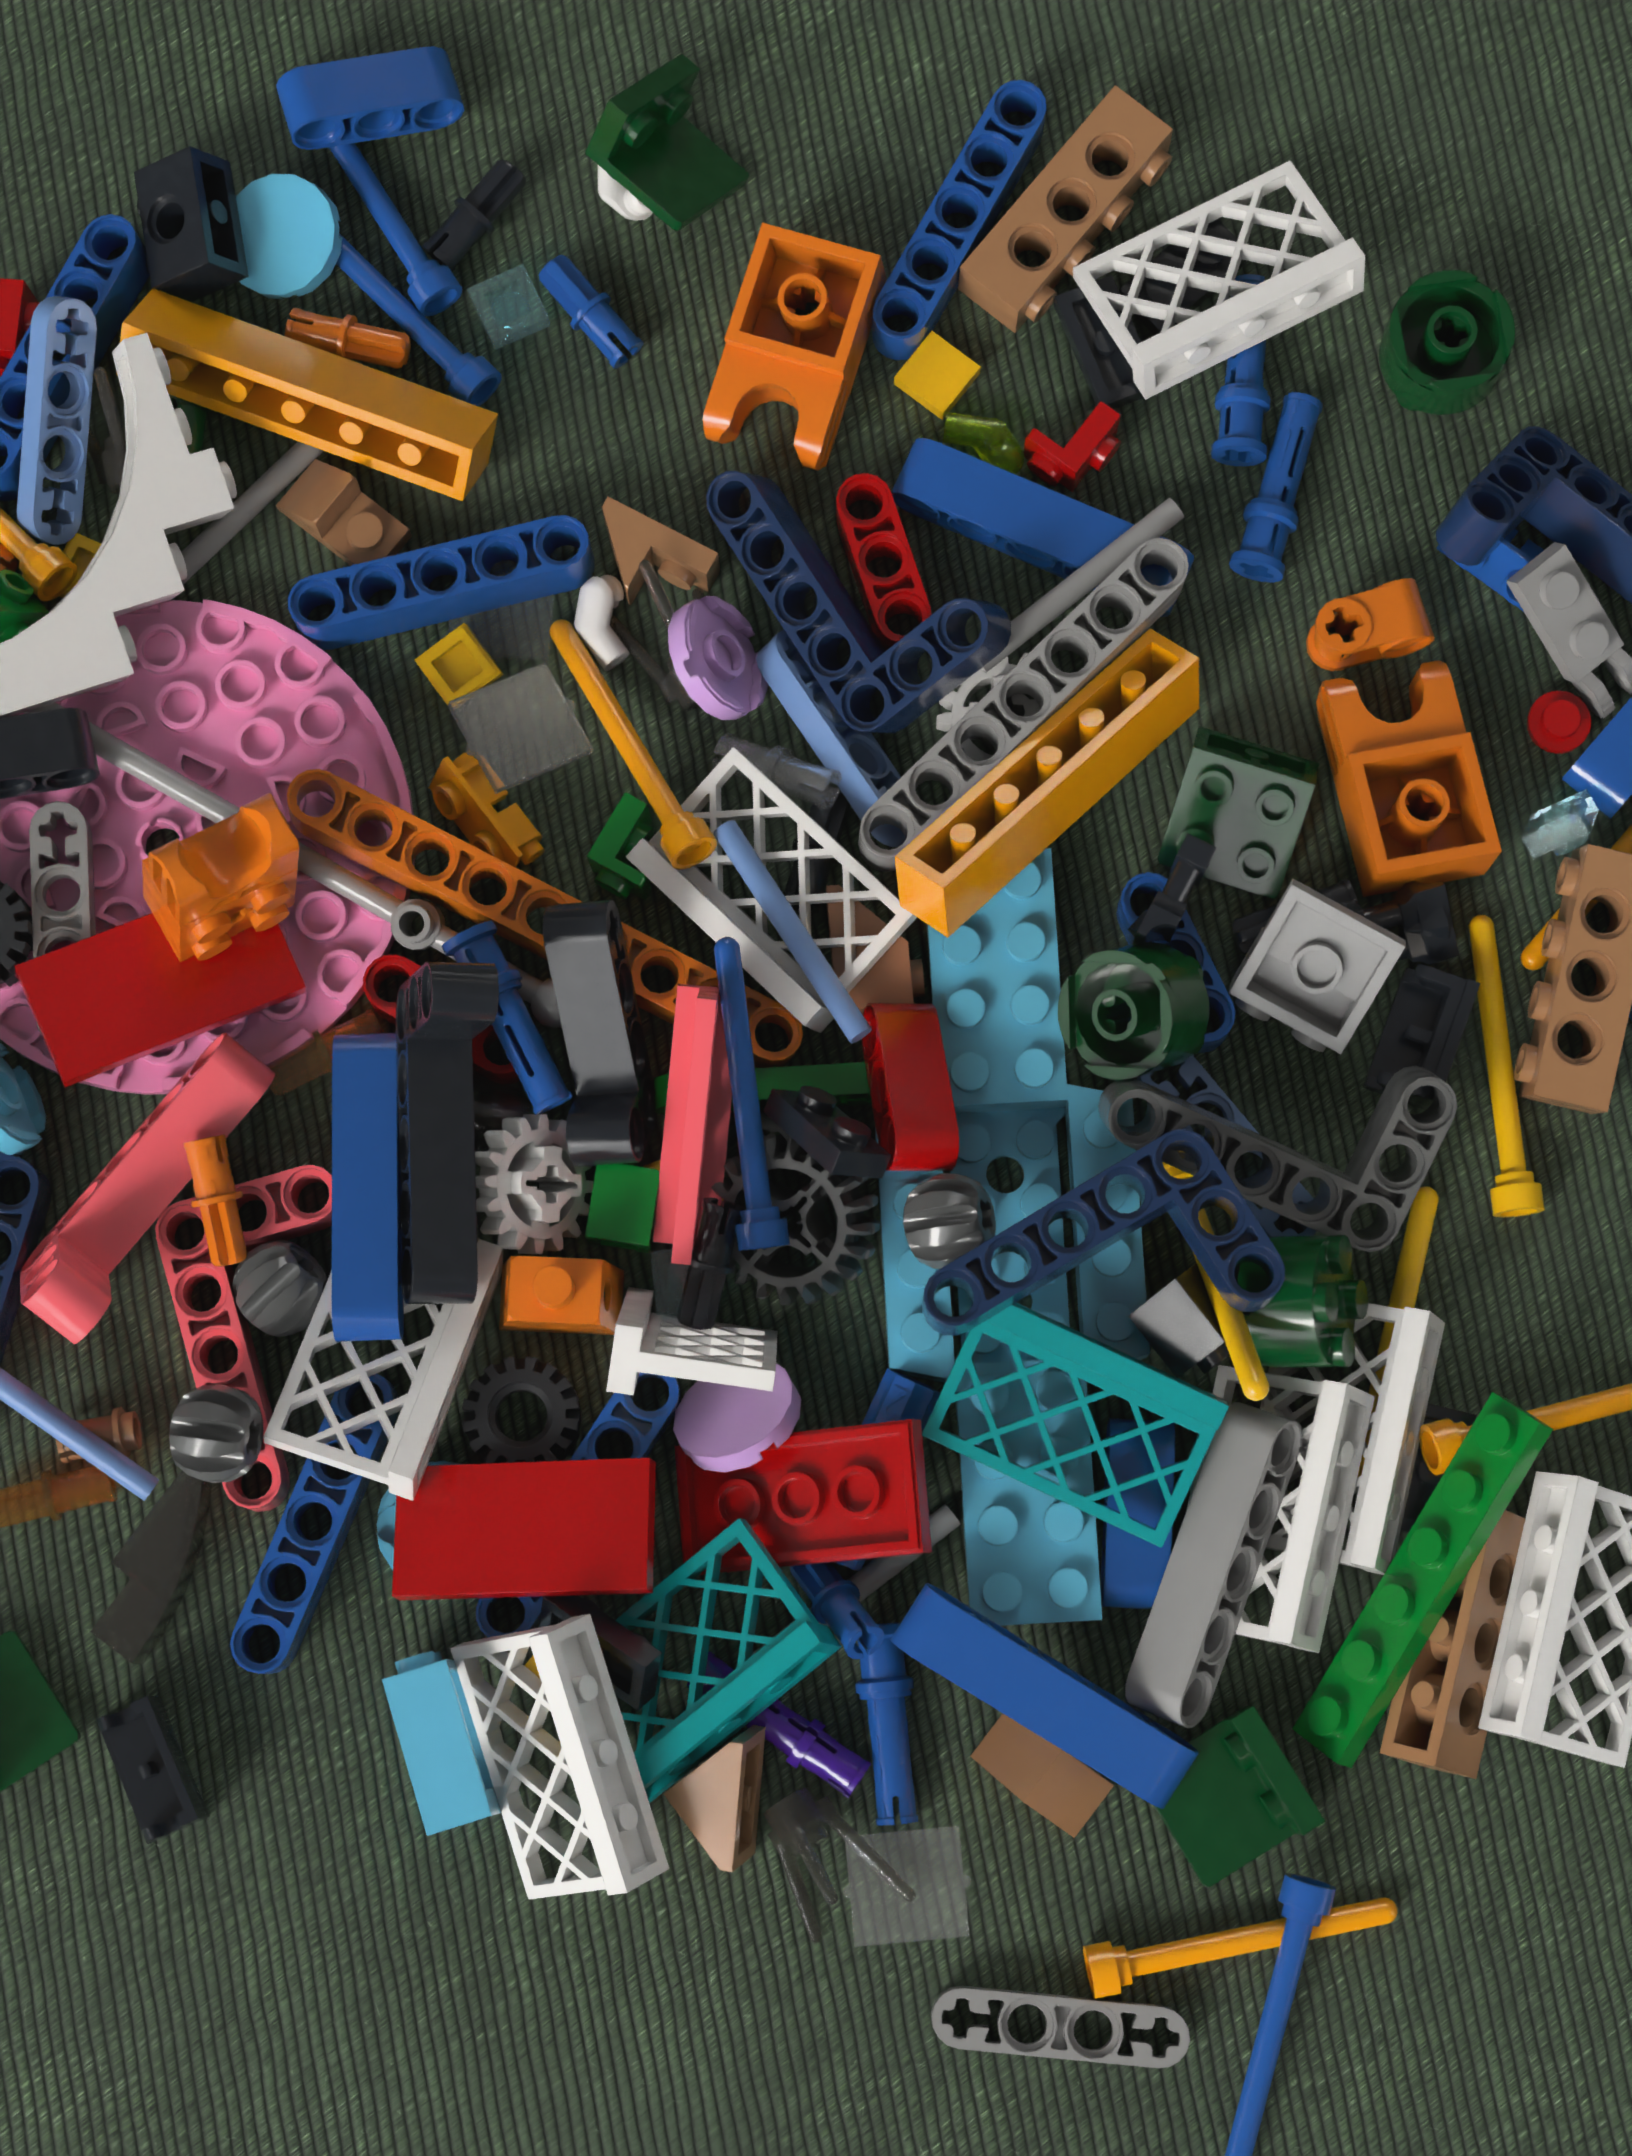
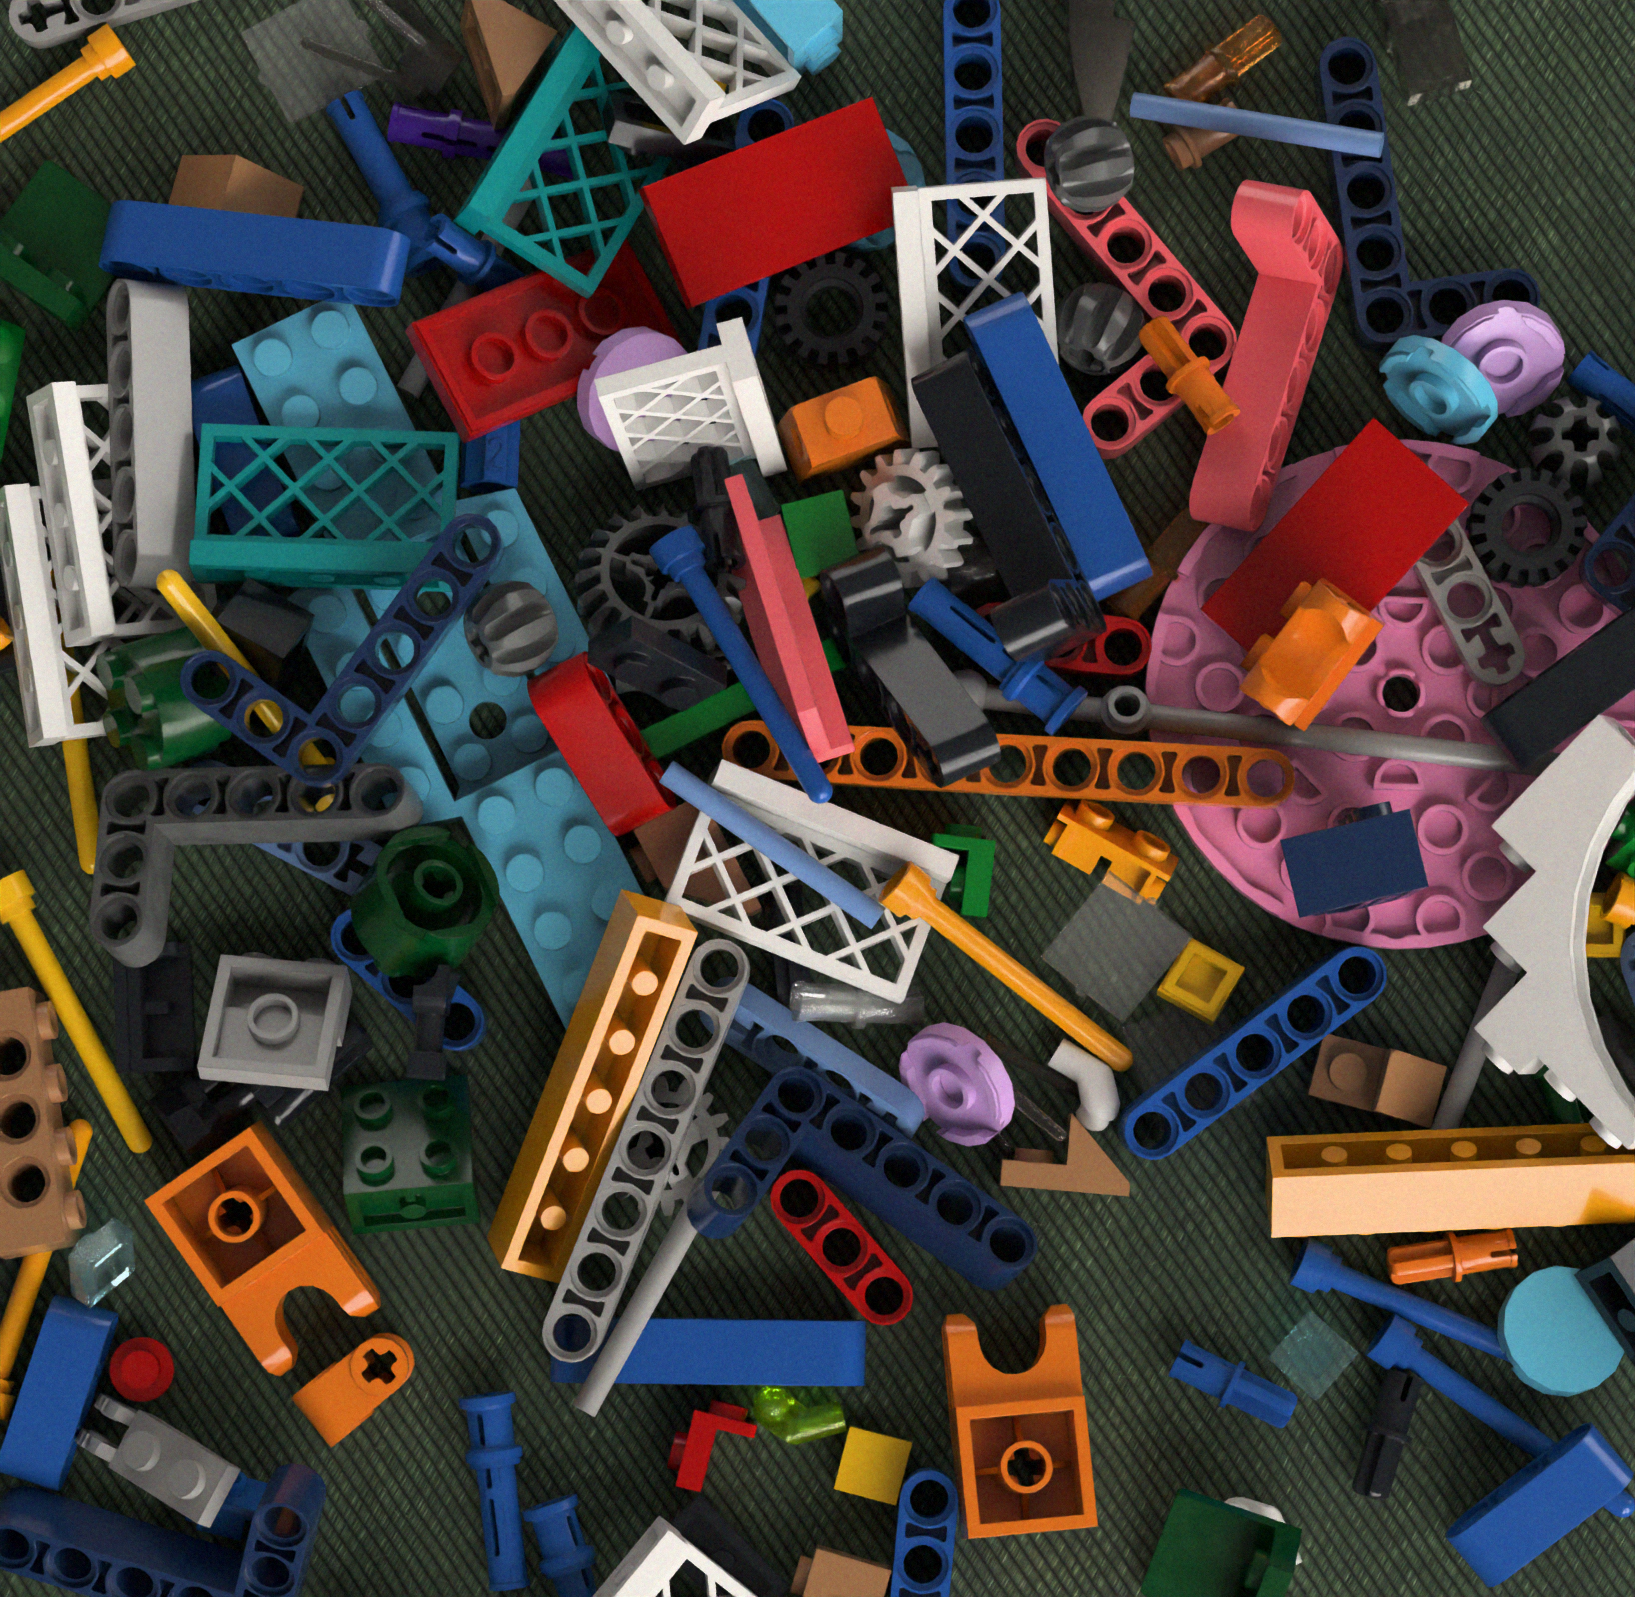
camera: 160 degrees right, 5 degrees up
none -> dark blue wedge [1280,801,1429,918]

